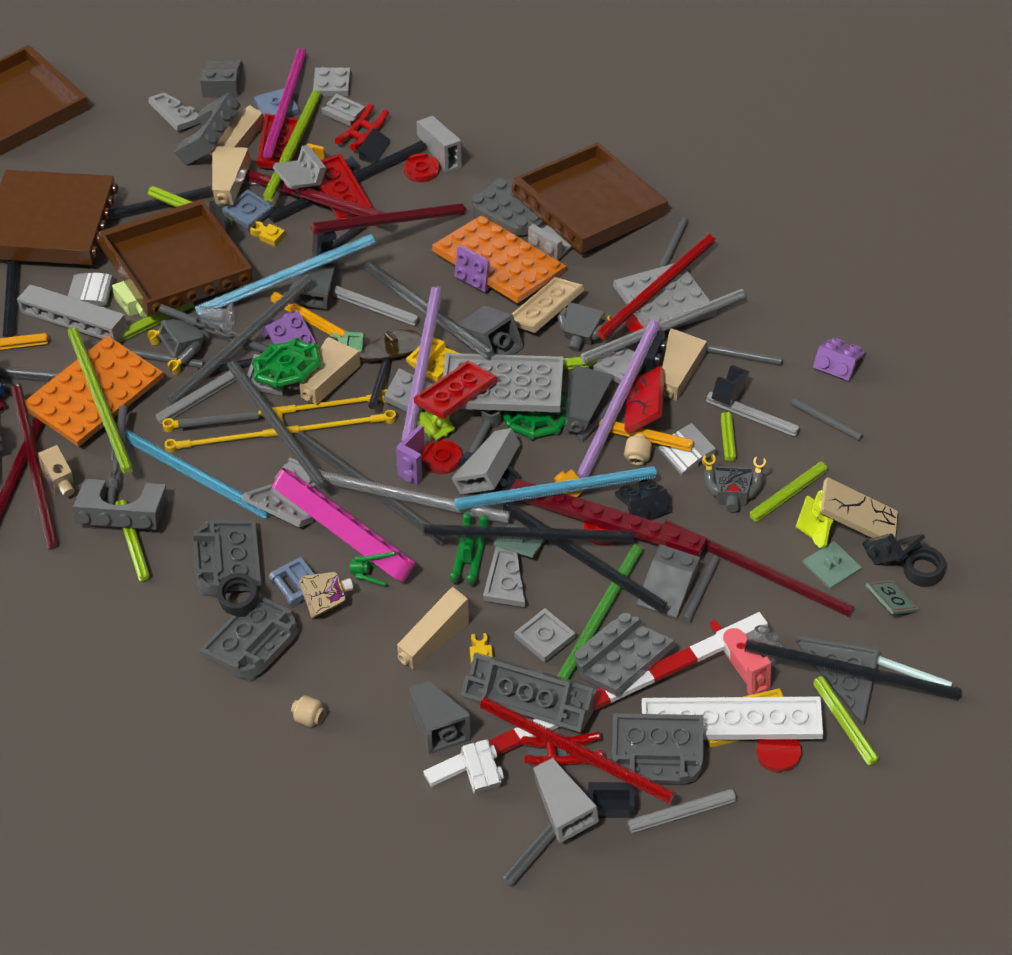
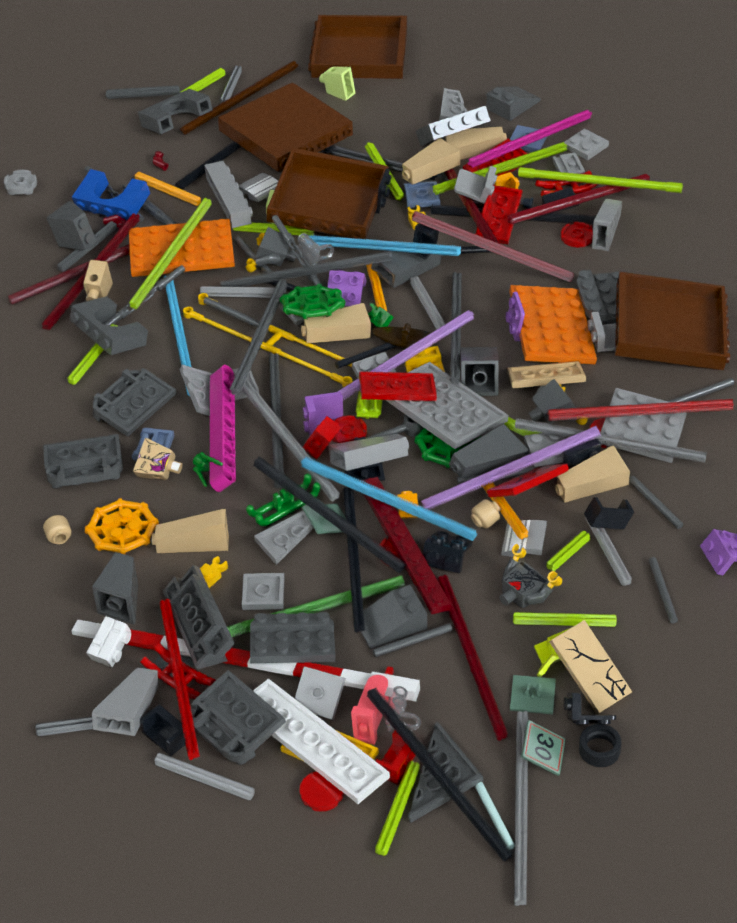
camera: 45 degrees right, 5 degrees down
black tyre [217,573,259,616] -> none
none -> light orange plate [85,498,159,554]
none -> light grey plate [295,666,346,720]
none -> red panel [302,416,342,460]
none -> yellowish green torso [319,67,355,101]
none -> red panel [375,730,416,785]
none -> dark red axle [508,174,650,224]
none -> light grey axle [514,711,528,906]
none -> lime piece [518,167,683,193]

